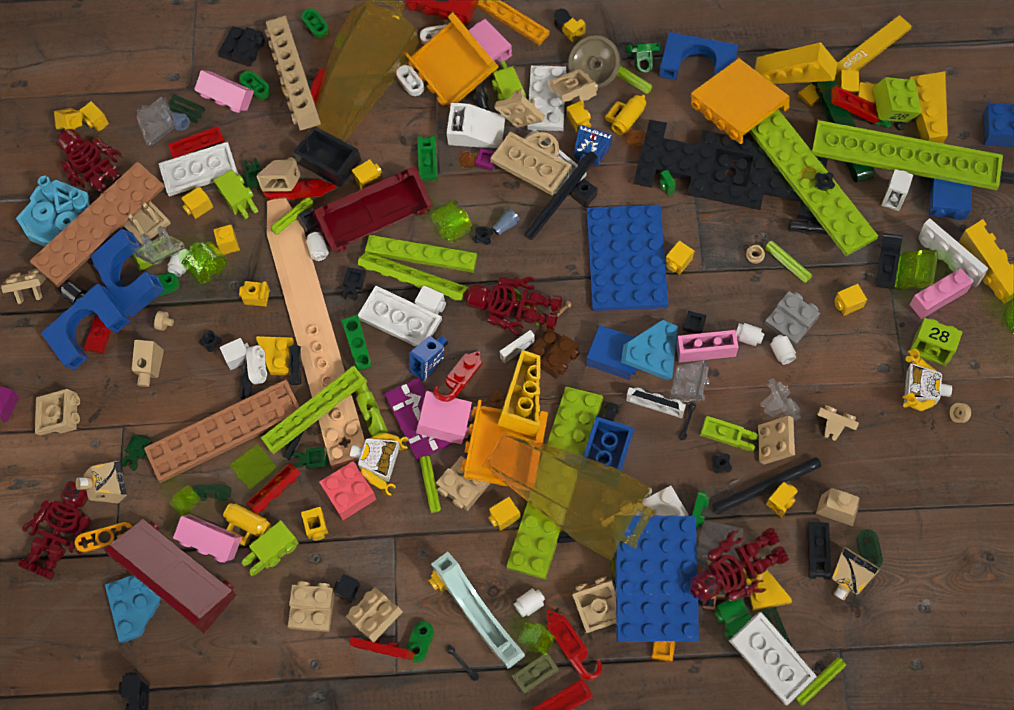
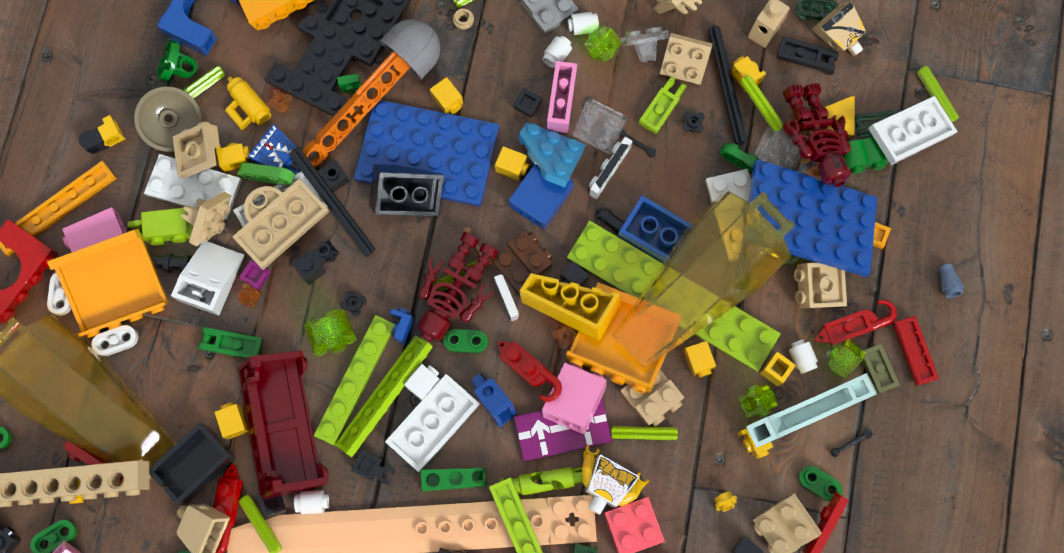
camera: 80 degrees left, 10 degrees up
sand blue cone [492,209,520,235] -> none
none -> bright green beam [237,162,295,186]
none -> black brick [291,240,339,285]
none -> piece [303,19,440,167]
none -> black slope [369,164,444,216]
none -> blue bracket [390,308,414,345]
none -> green plate [443,329,488,354]
none -> yellow brick [495,146,530,181]
none -> black plate [560,261,589,287]
none -> clear neon green brick [584,26,623,62]
none -> yellow plate [714,492,737,512]
none -> clear neon green brick [737,384,778,419]
none -> lime axle [740,75,783,132]
none -> yellow brick [759,352,796,387]

